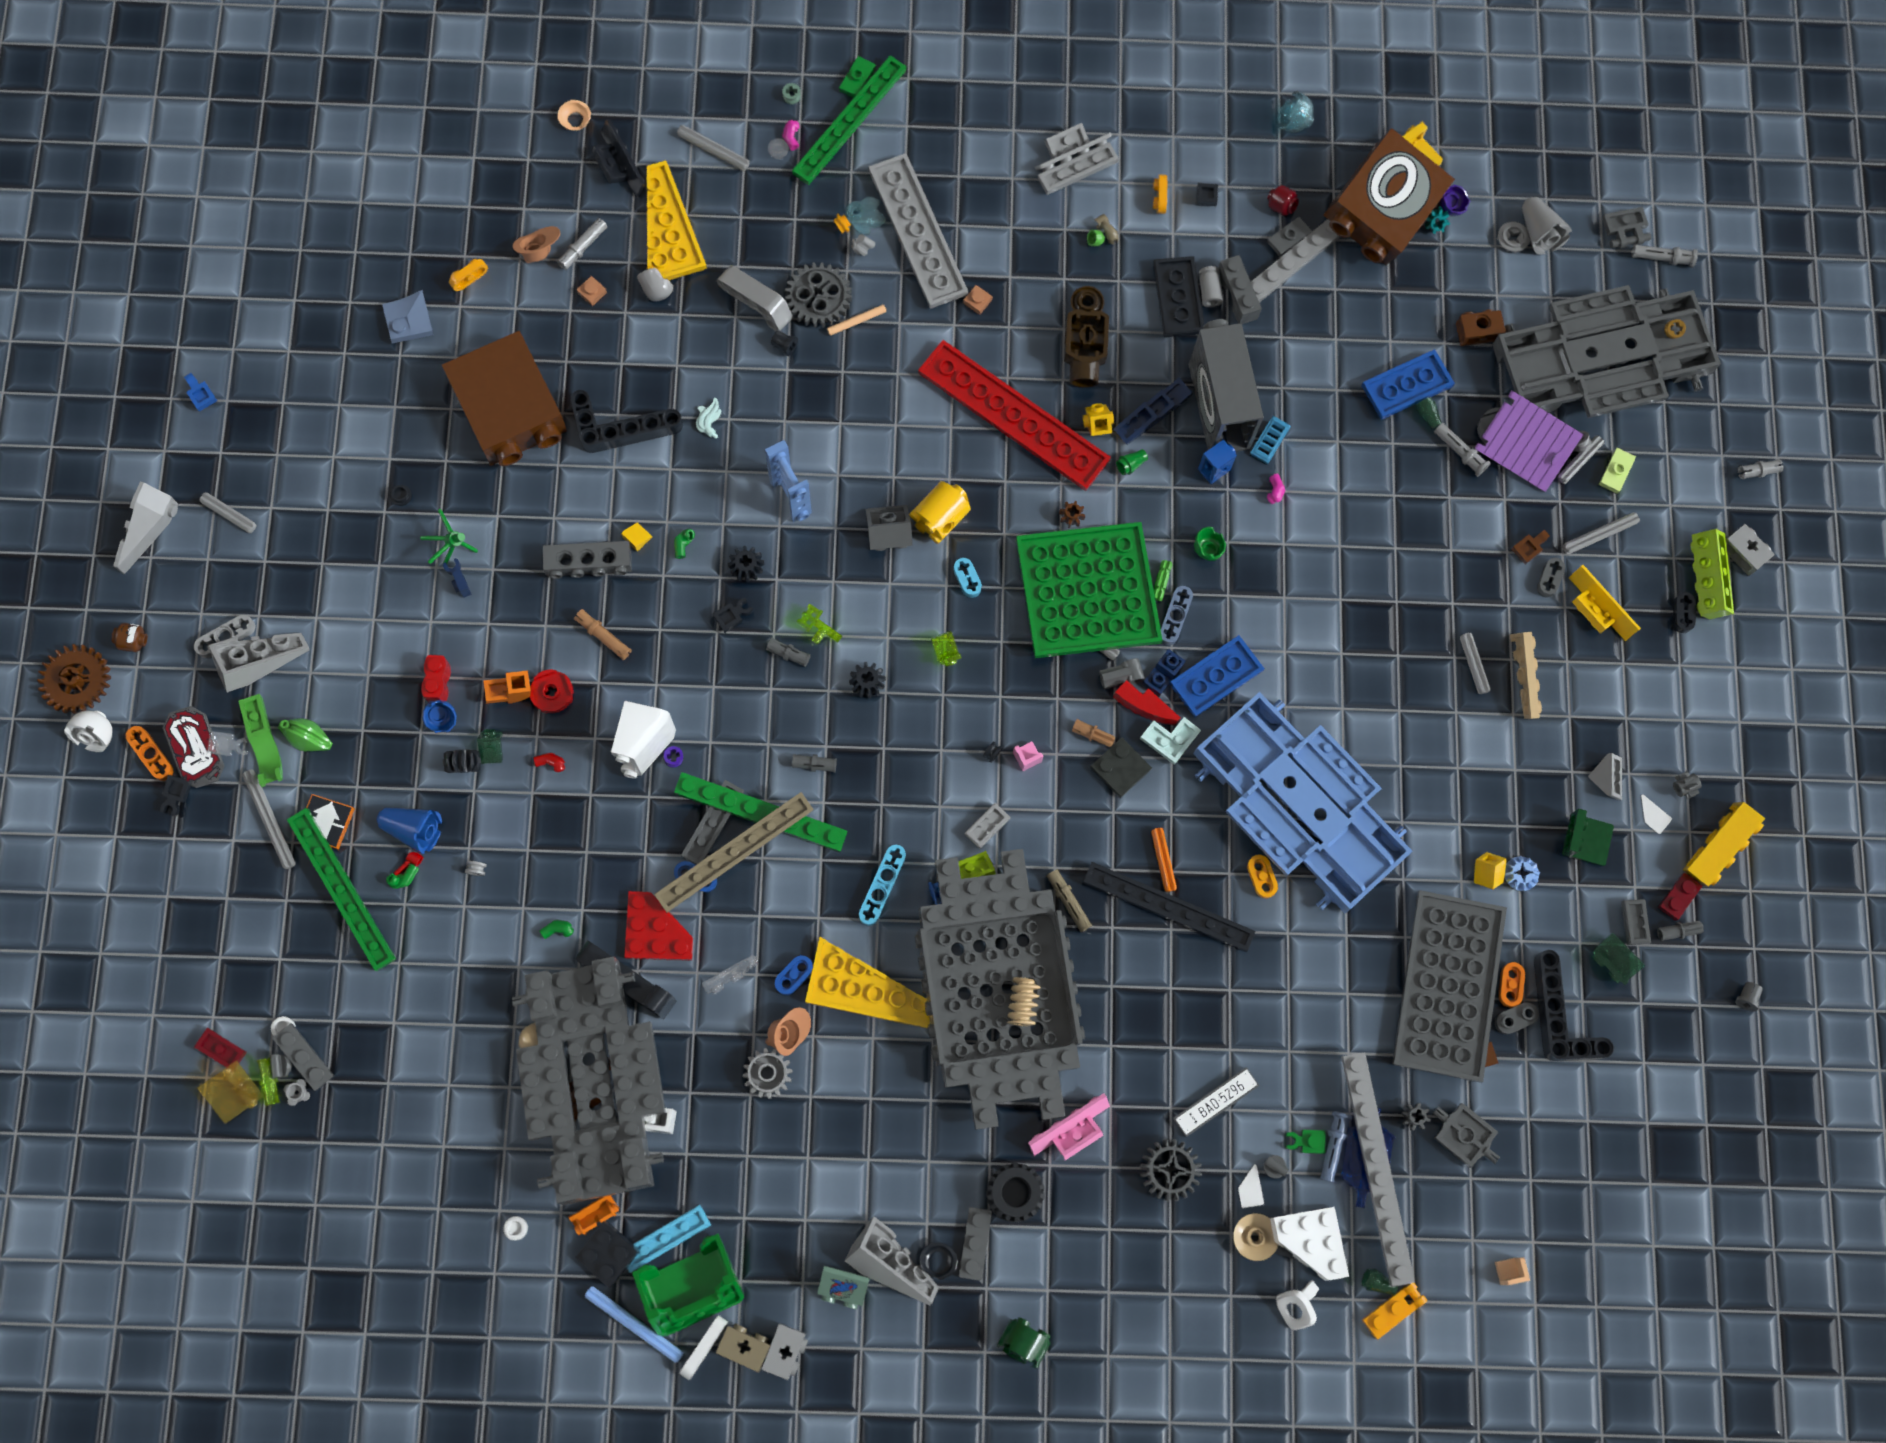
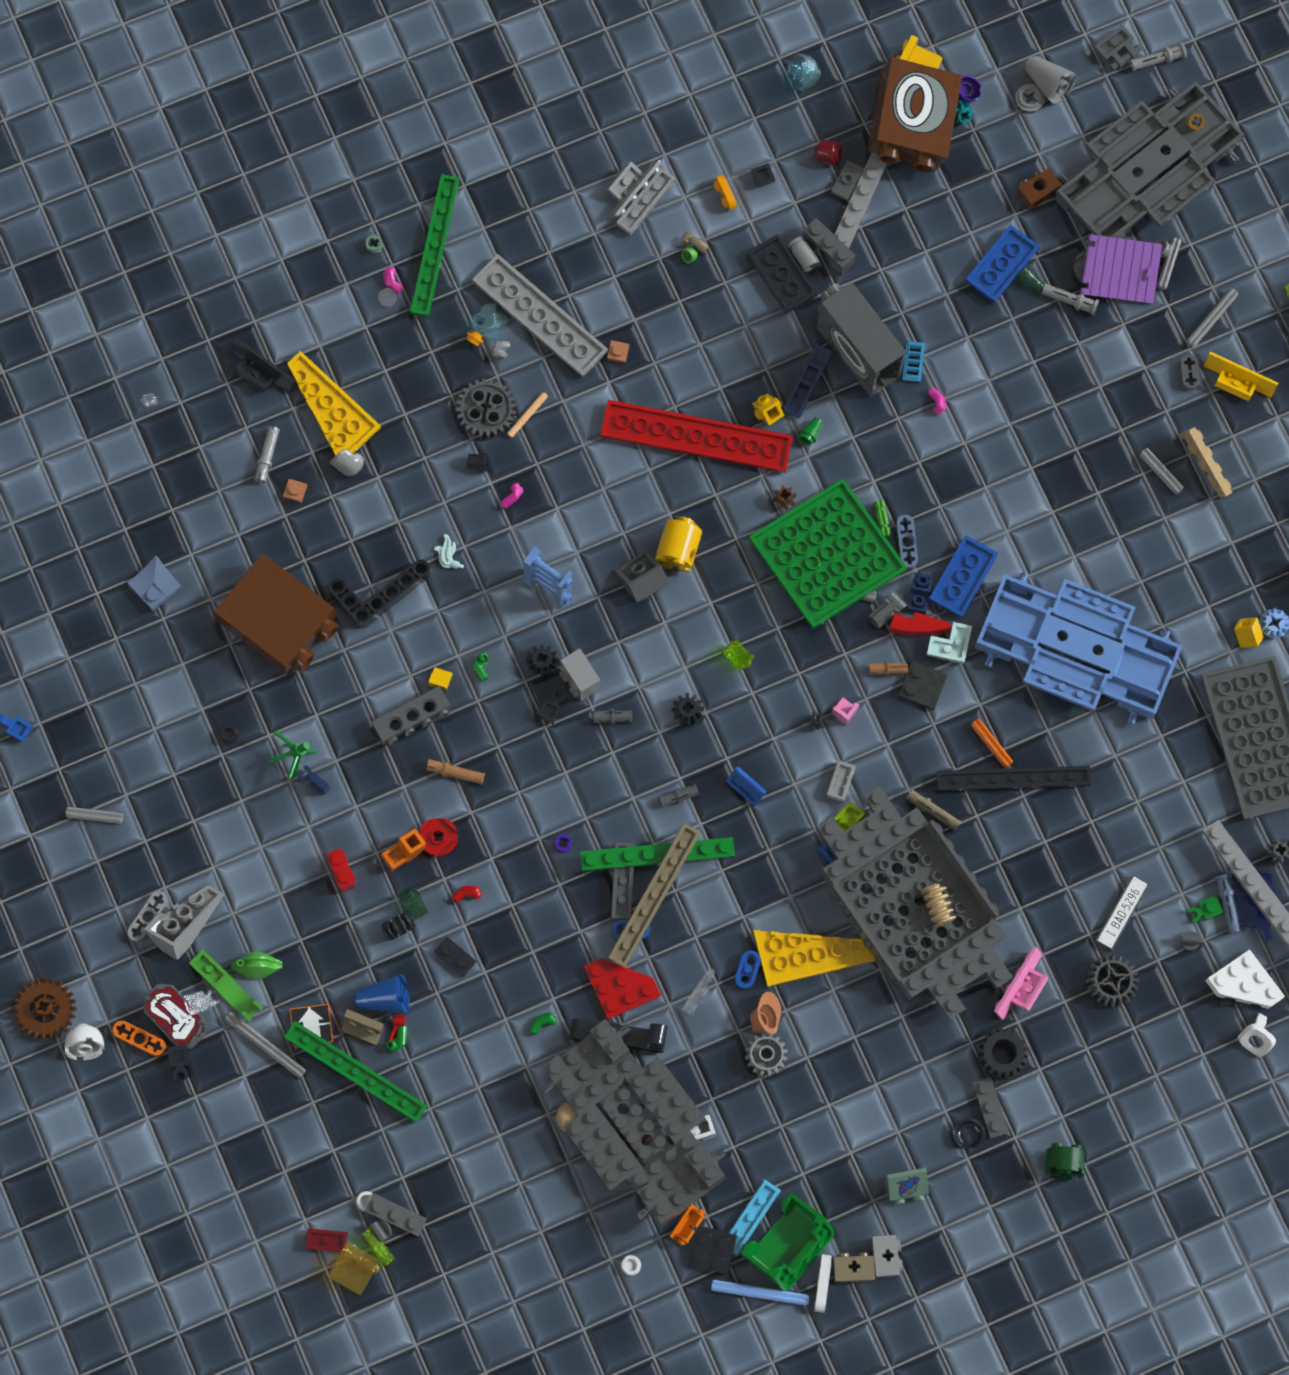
camera: 25 degrees left, 0 degrees up
reddish brown head [112,623,148,653] -> none
light grey wedge [113,481,178,574] -> none
light grey plate [284,1079,310,1106] -> none
blue hair [422,700,457,733] -> none
light orange plate [449,259,488,291] -> none
light grey bush [465,861,487,876] -> none
nougat piece [513,226,560,263] -> none
light nougat piece [558,100,591,130] -> none
white windscreen [611,701,676,779] -> none
light grey axle [677,125,750,171] -> none
light grey beam [716,265,793,332] -> none
clear neon green arm [797,604,843,644] -> none
green plate [839,56,876,98] -> none
light grey wedge [845,1217,939,1305] -> none
medium azure beam [859,845,906,926] -> none
medium azure beam [954,558,982,598] -> none
dark brown brick [1064,286,1109,388] -> none
green hair [1194,527,1226,561] -> none
blue brick [1198,439,1237,484] -> none
tan dish [1233,1214,1278,1261] -> none
white sticker [1238,1165,1264,1208] -> none
light orange plate [1247,855,1278,899] -> none
reddish brown plate [1512,530,1550,565] -> none
yellowish green plate [1599,448,1636,494] -> none
none -> clear plate [140,393,159,407]
none -> dark tan bracket [341,1009,384,1045]
none -> black plate [434,937,477,977]
none -> dark pink arm [500,483,523,509]
none -> light grey brick [559,649,601,701]
none -> blue plate [726,767,767,807]

